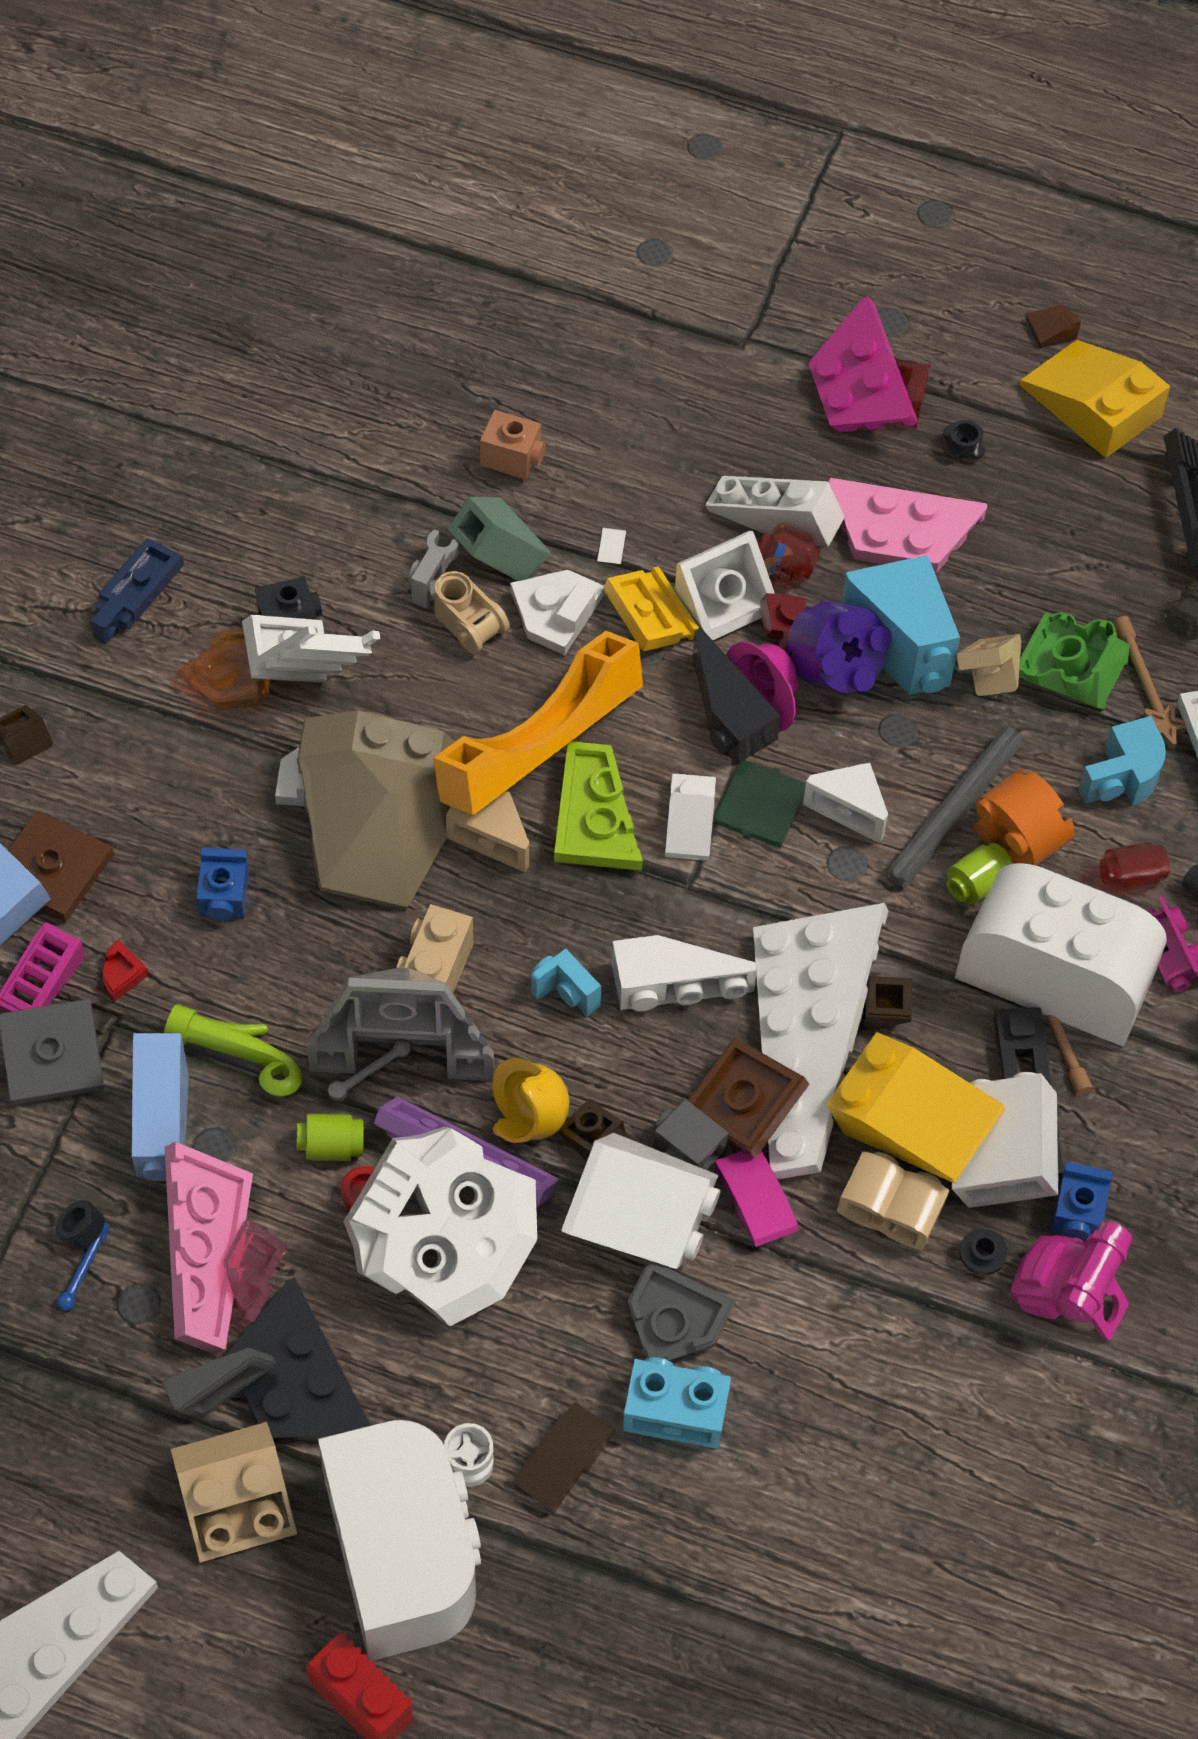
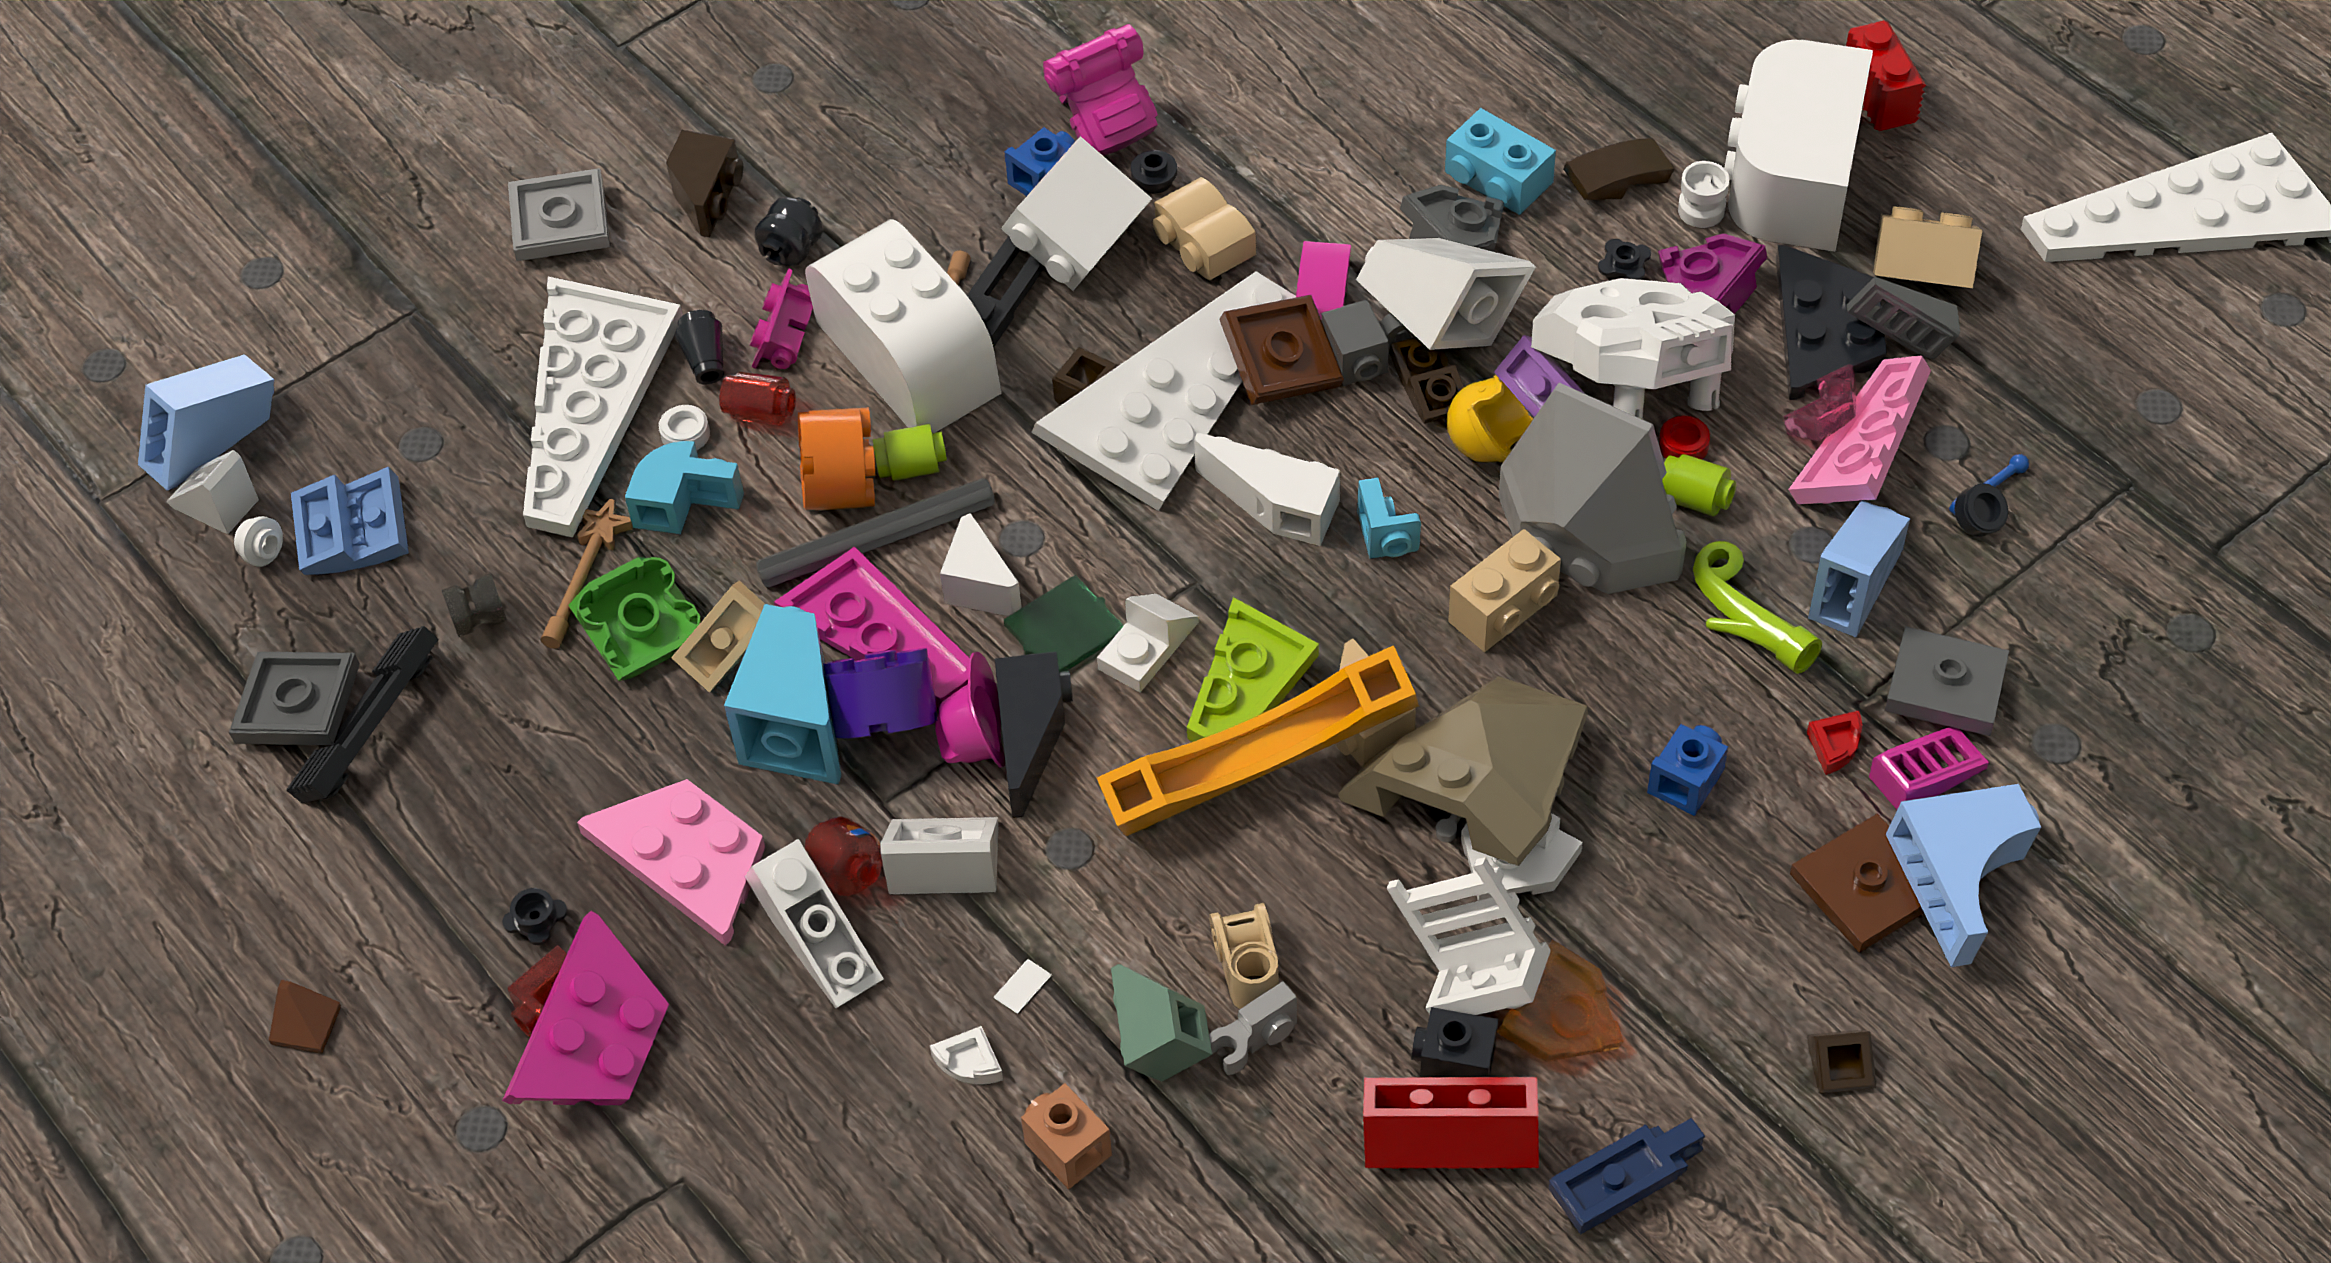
camera: 145 degrees left, 5 degrees down
white plate [511,570,605,656] -> none
yellow plate [603,566,699,652] -> none
dark red plate [760,593,806,654] -> none
yellow slope [826,1032,1005,1183] -> none
yellow slope [1019,340,1170,458] -> none
none -> white tile [659,405,710,450]
none -> dark pink wing [774,547,969,708]
none -> white tile [930,1026,1003,1085]
none -> red brick [1363,1077,1539,1169]
none -> black plate [1598,239,1651,281]
none -> magenta plate [1658,233,1767,314]

